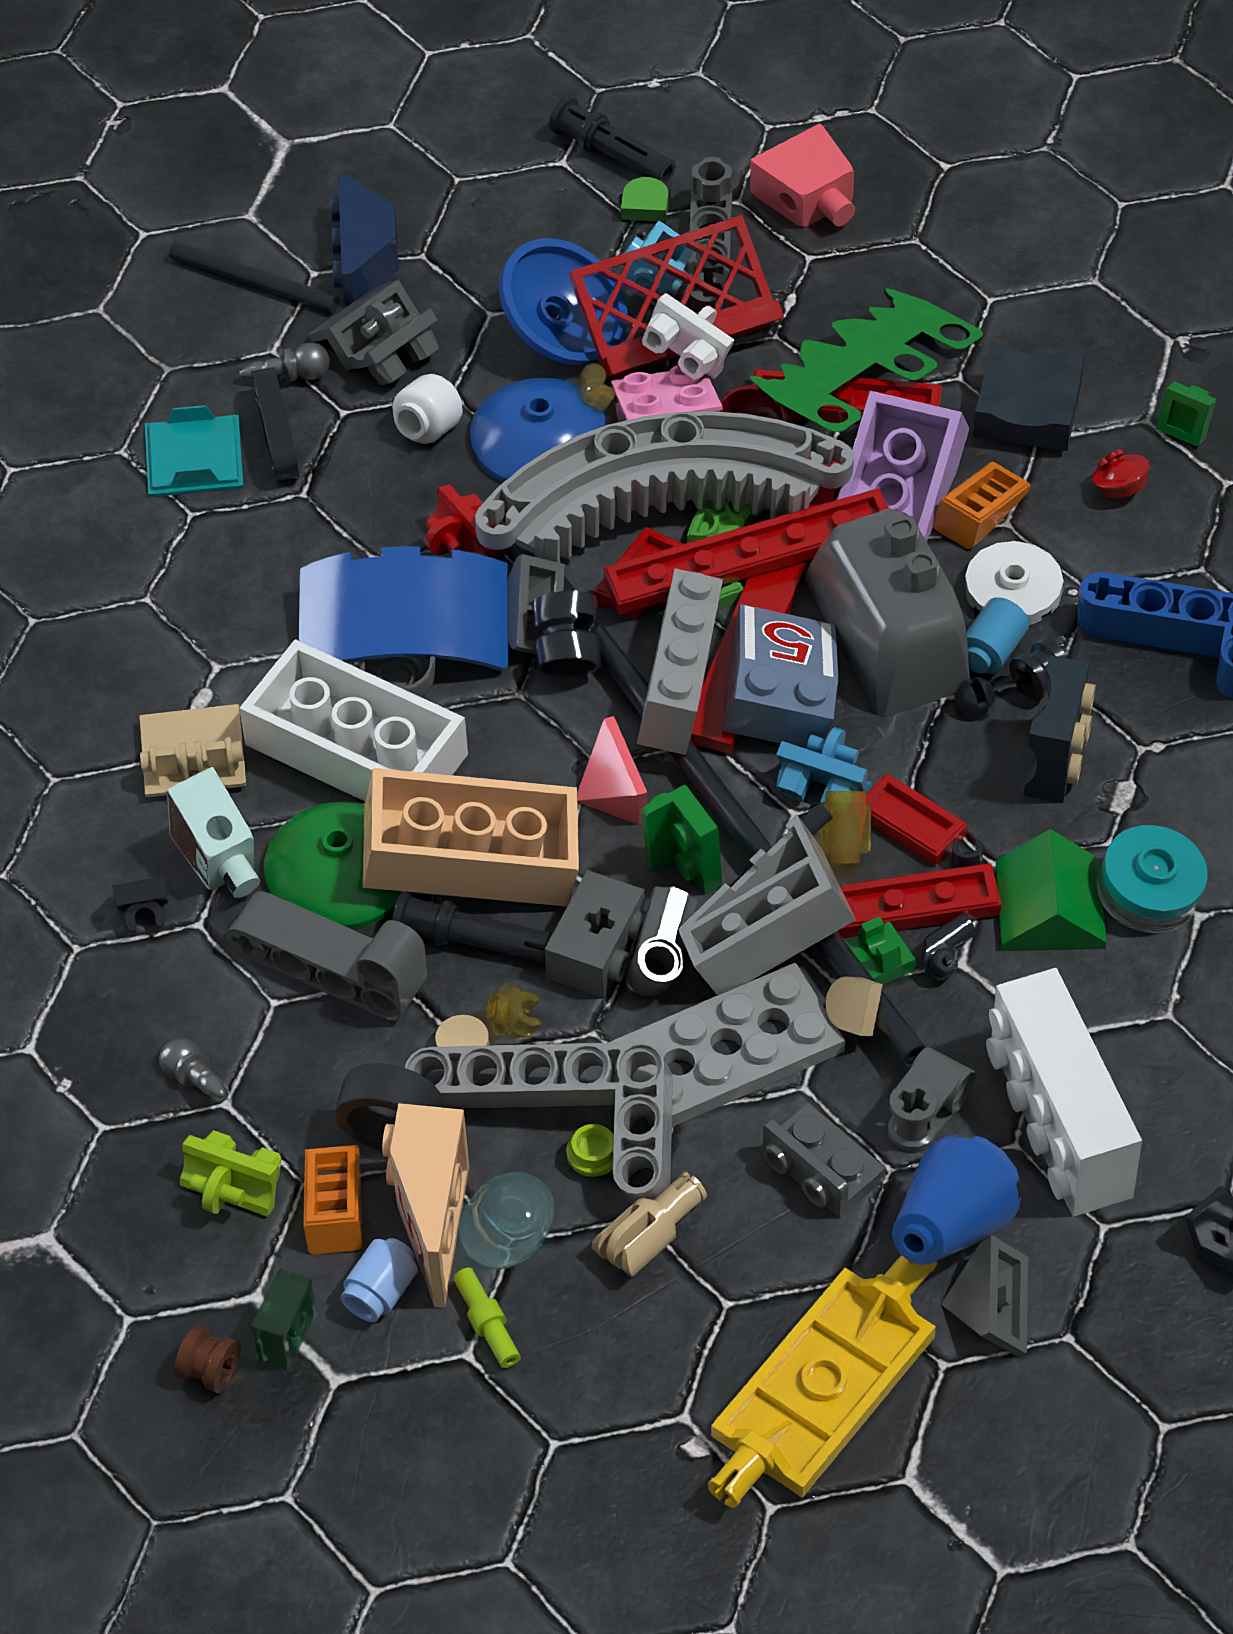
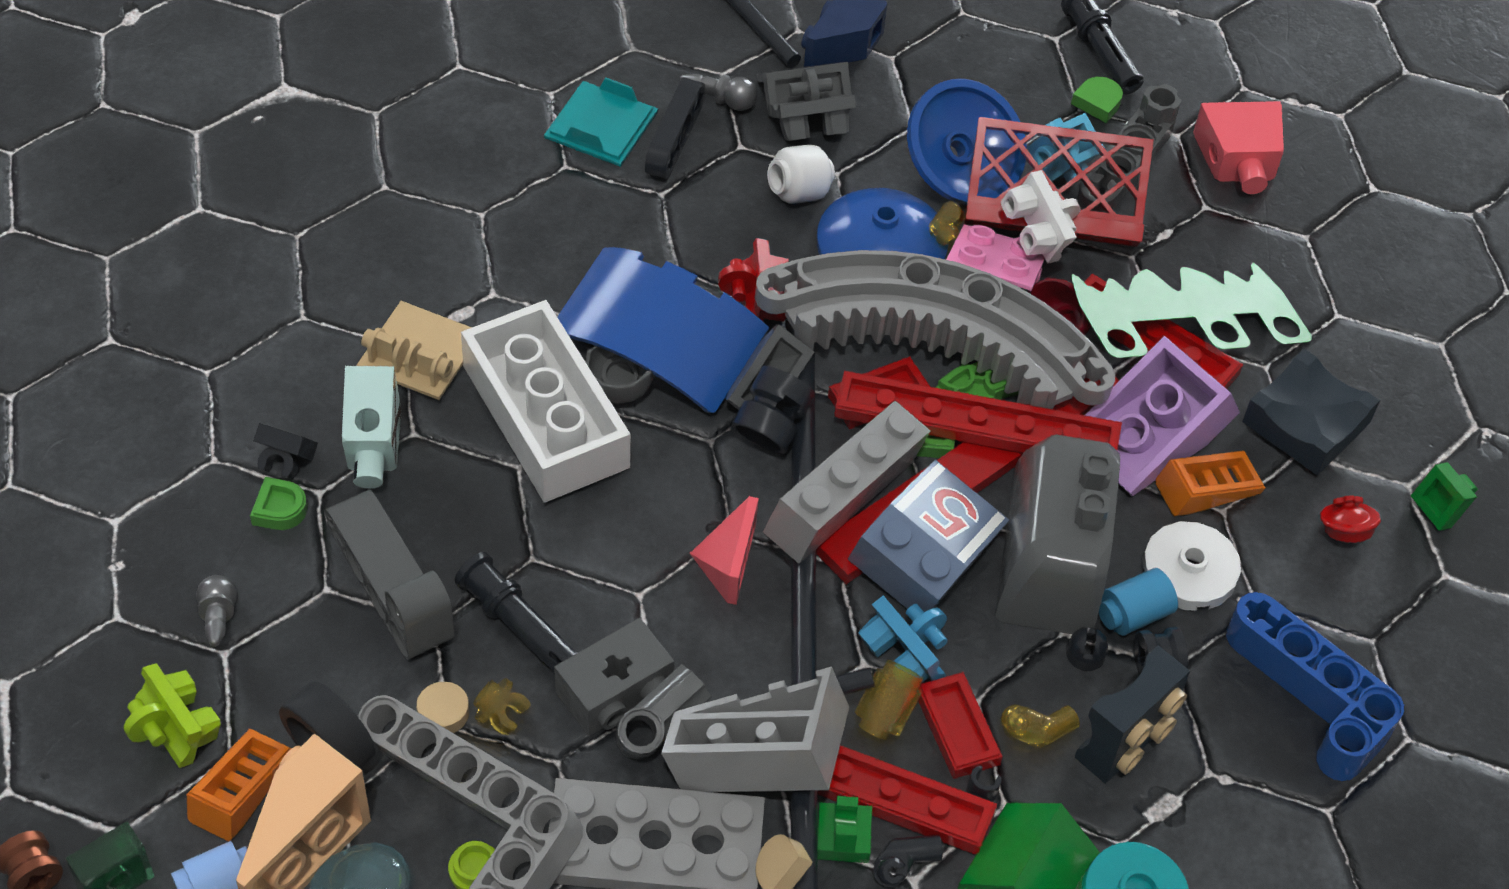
camera: 25 degrees right, 0 degrees up
green dish [264,801,401,930] -> none
light nougat brick [363,768,579,906] -> none
green bracket [641,785,723,895] -> none
none -> bright green tile [250,477,307,530]
none -> clear yellow arm [1001,704,1080,748]

